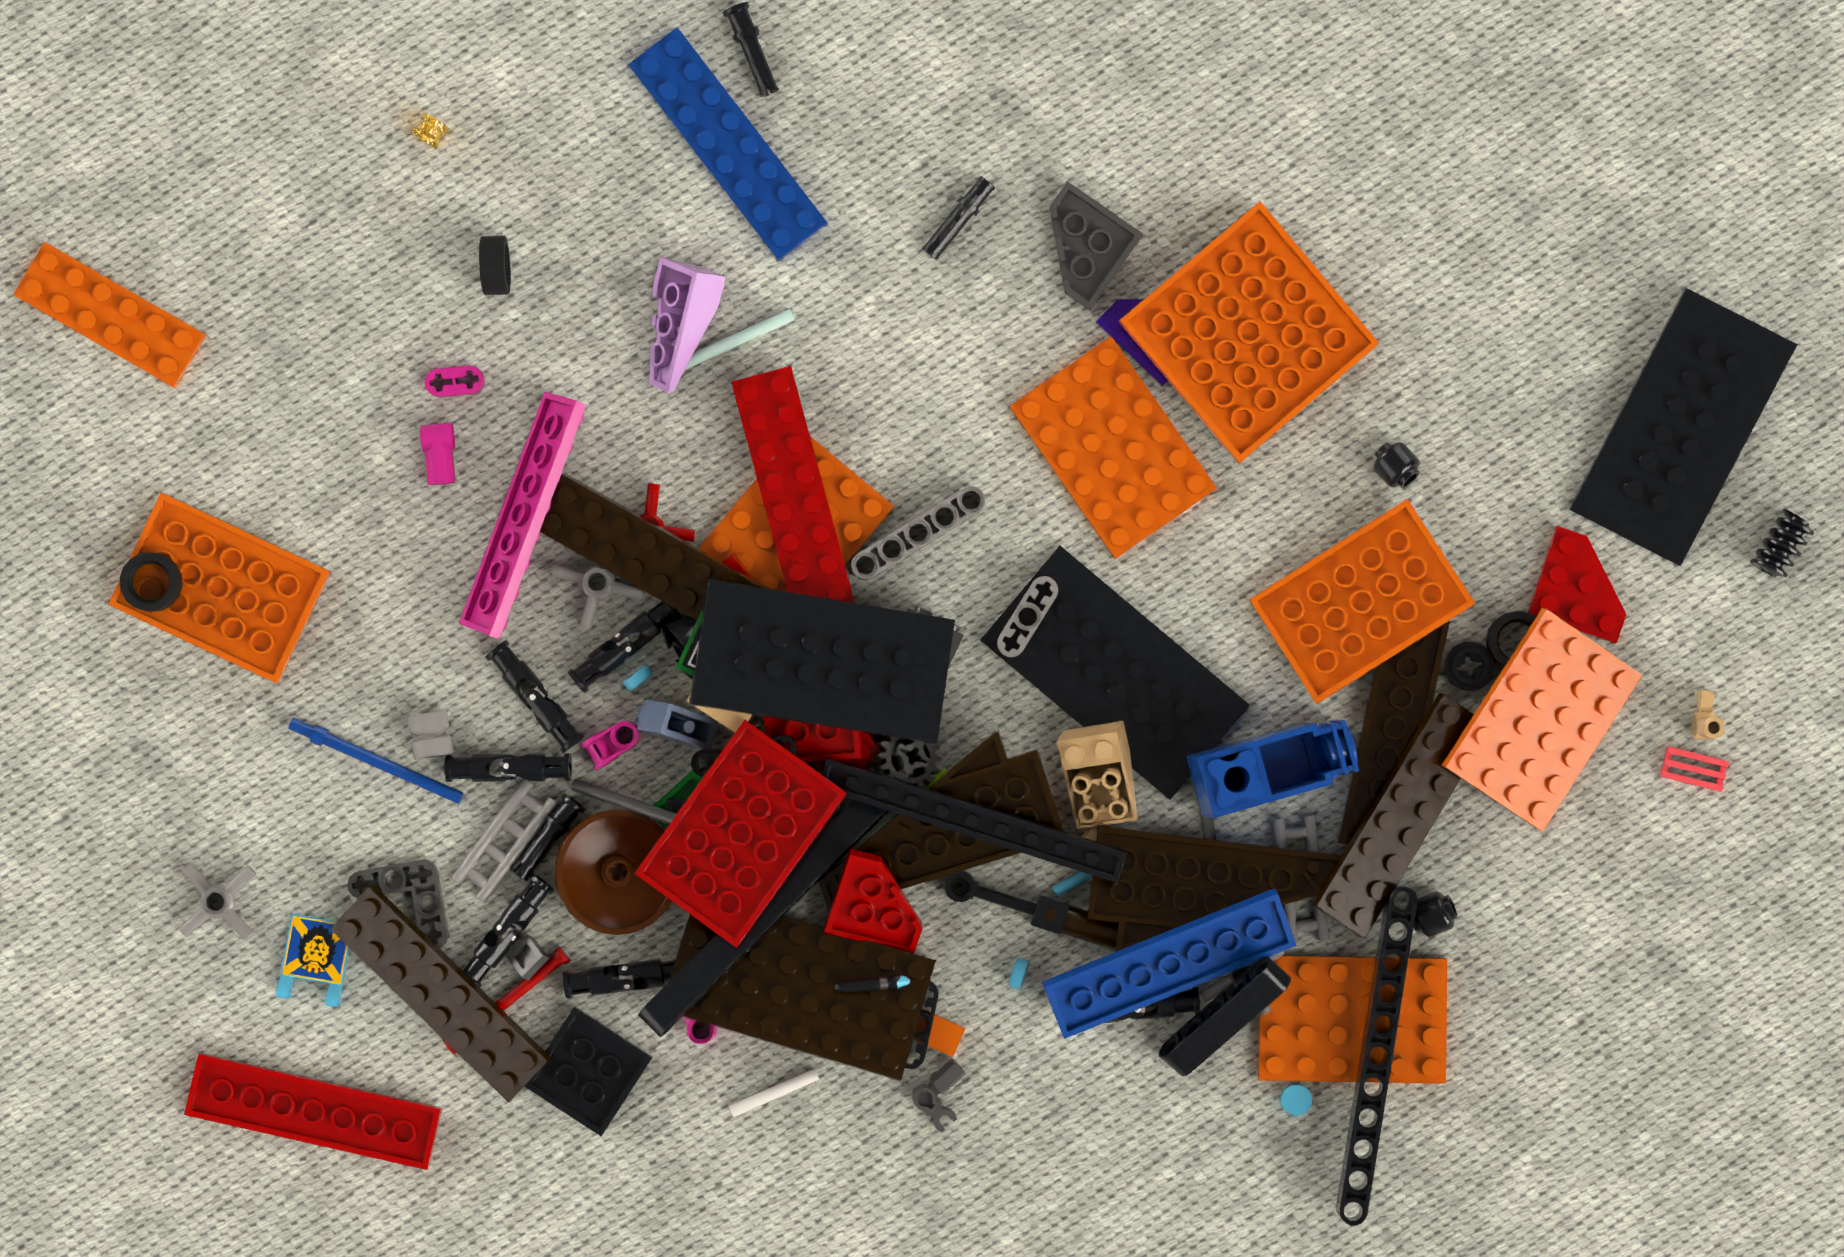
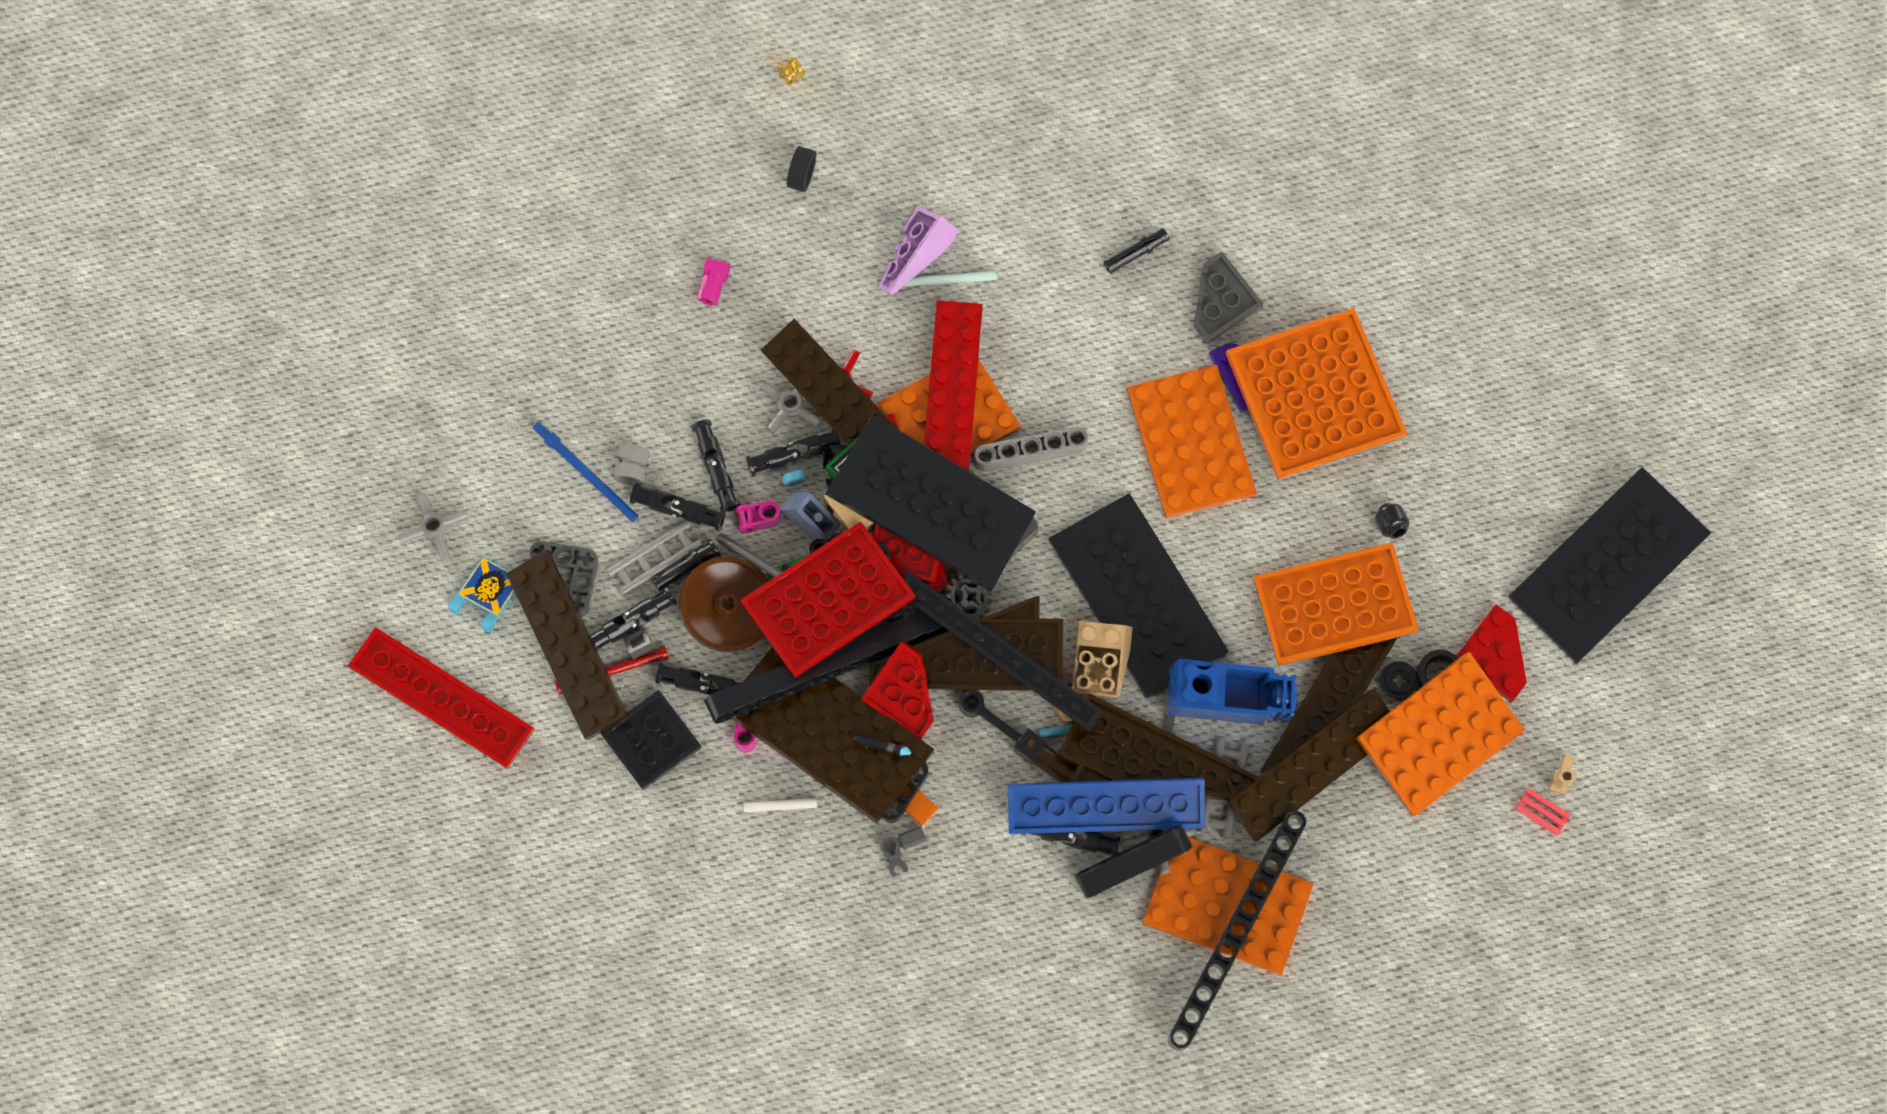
camera: 15 degrees right, 15 degrees down
orange plate [13,242,206,388] -> none
orange plate [108,492,331,683] -> none
black tyre [119,552,183,612] -> none
dark pink beam [425,366,485,398] -> none
dark pink plate [459,392,586,639] -> none
blue plate [628,27,828,261] -> none
black pin [722,2,779,97] -> none
light grey beam [997,576,1058,657] -> none
medium azure tile [1009,958,1030,990] -> none
medium azure tile [1280,1084,1312,1116] -> none
black head [1414,892,1458,937] -> none
black piece [1750,509,1814,578] -> none

